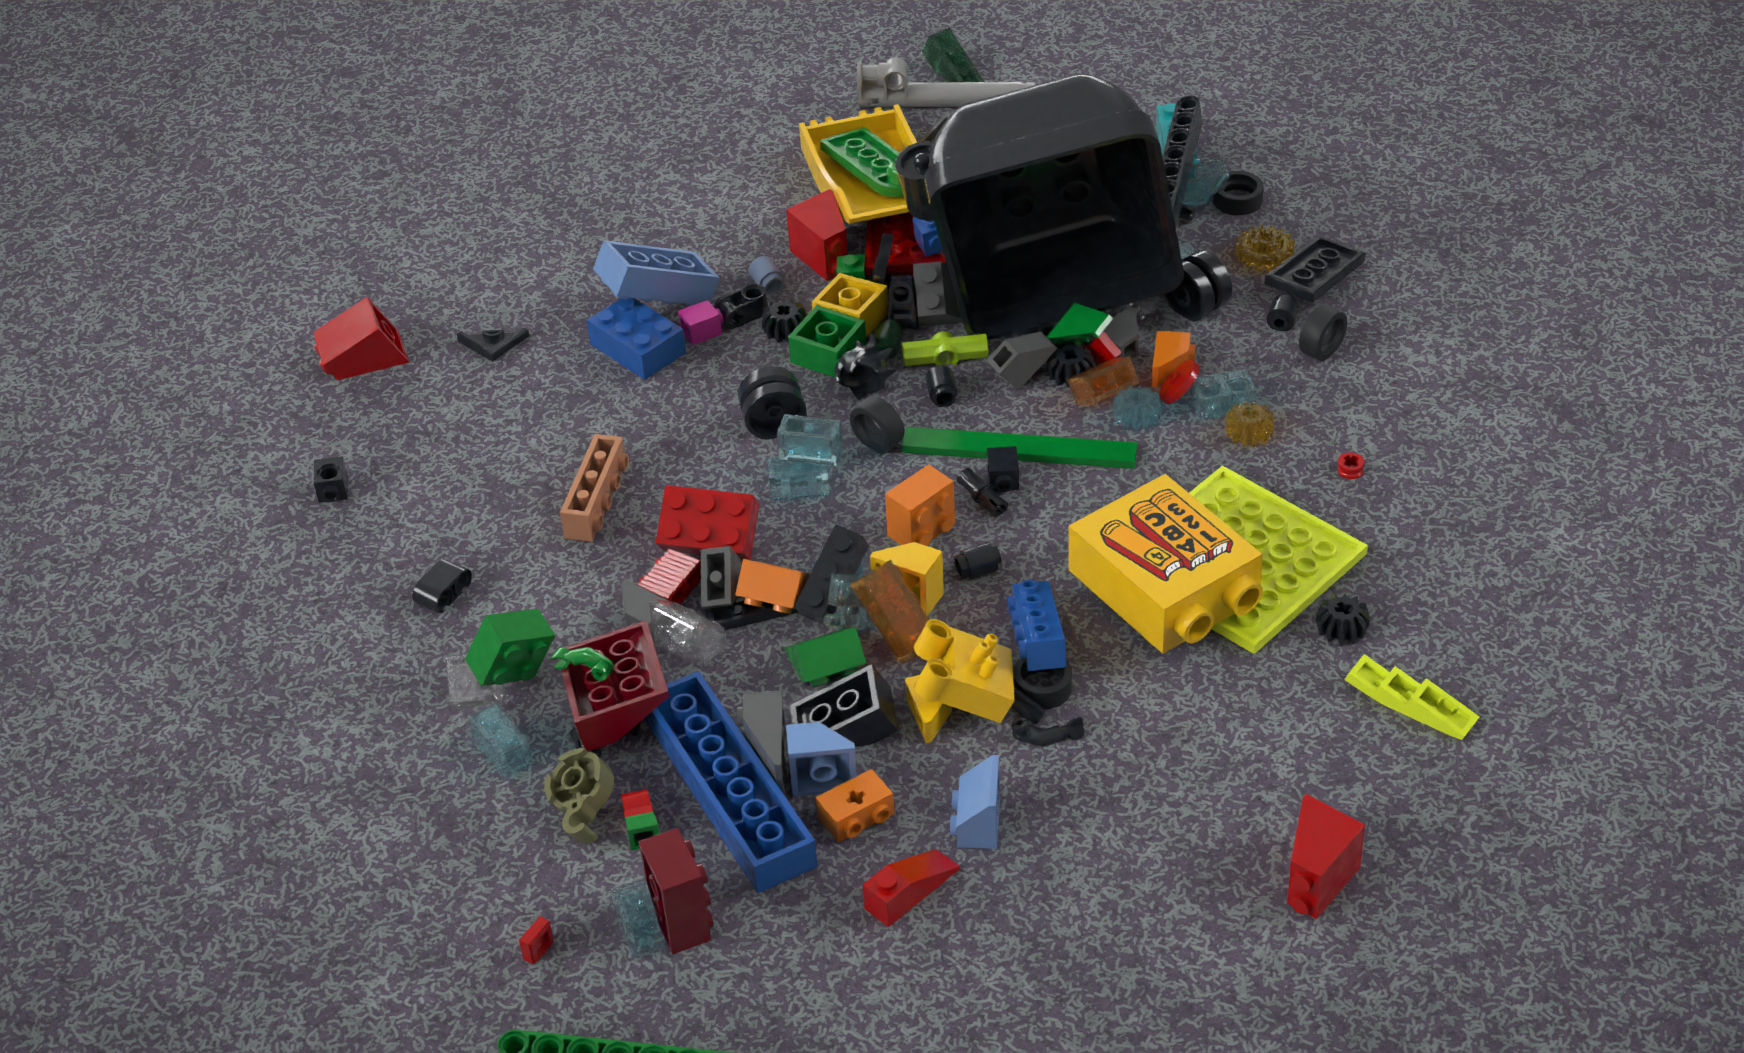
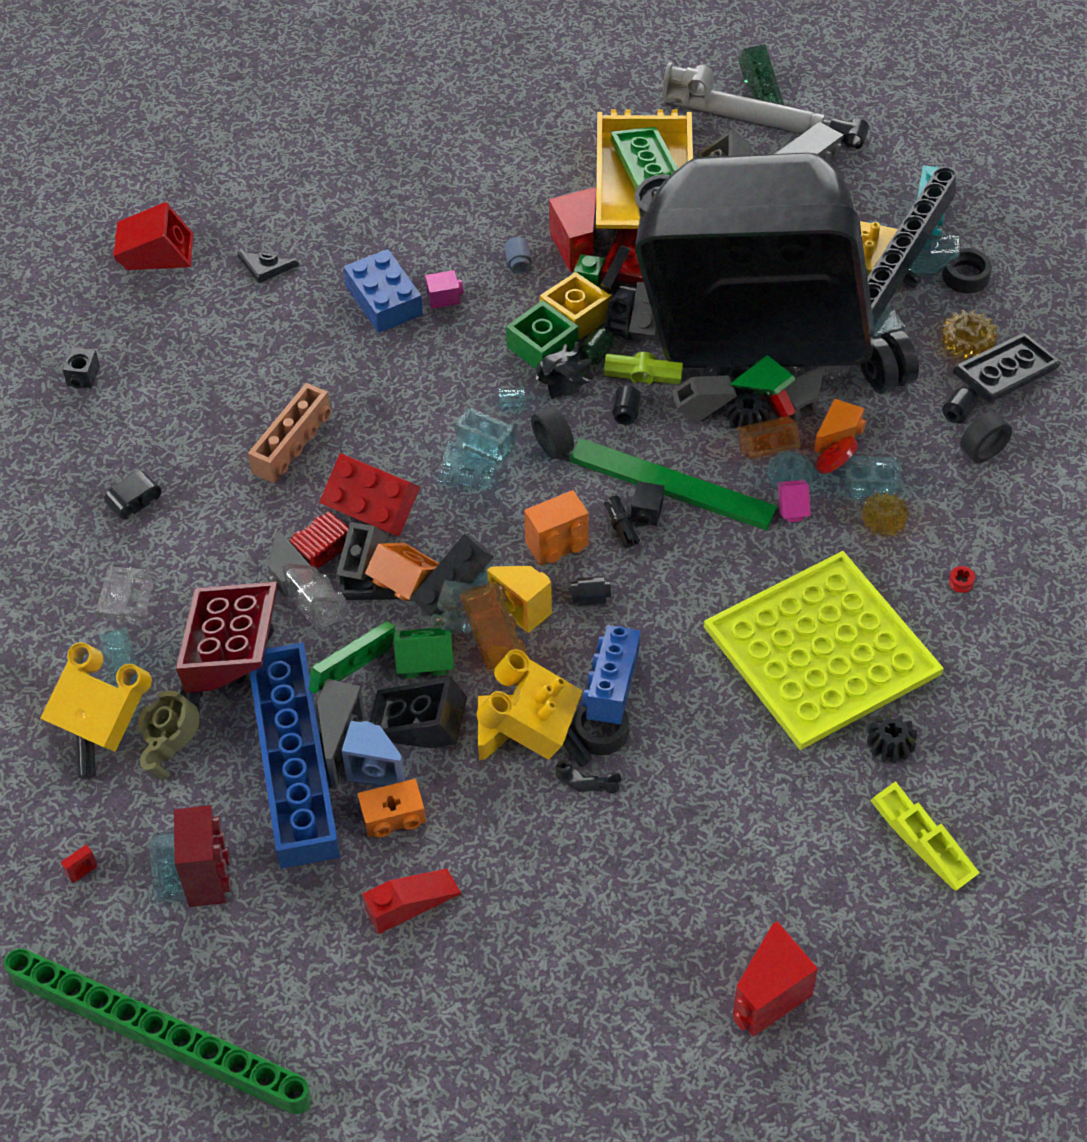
camera: 15 degrees right, 10 degrees up
green brick [465,608,556,686] -> none
green arm [550,647,613,681] -> none
medium blue brick [593,240,720,306] -> none
leg [621,789,659,851] -> none
black piece [714,284,768,330] -> none
black wheel [738,366,807,440] -> none
black gear [761,299,808,343] -> none
medium blue slope [950,755,1000,849] -> none
yellow brick [1069,474,1263,654] -> none
none -> yellow piece [40,642,152,779]
none -> green plate [309,621,396,695]
none -> clear light blue bush [498,386,526,411]
none -> dark pink brick [777,480,811,522]

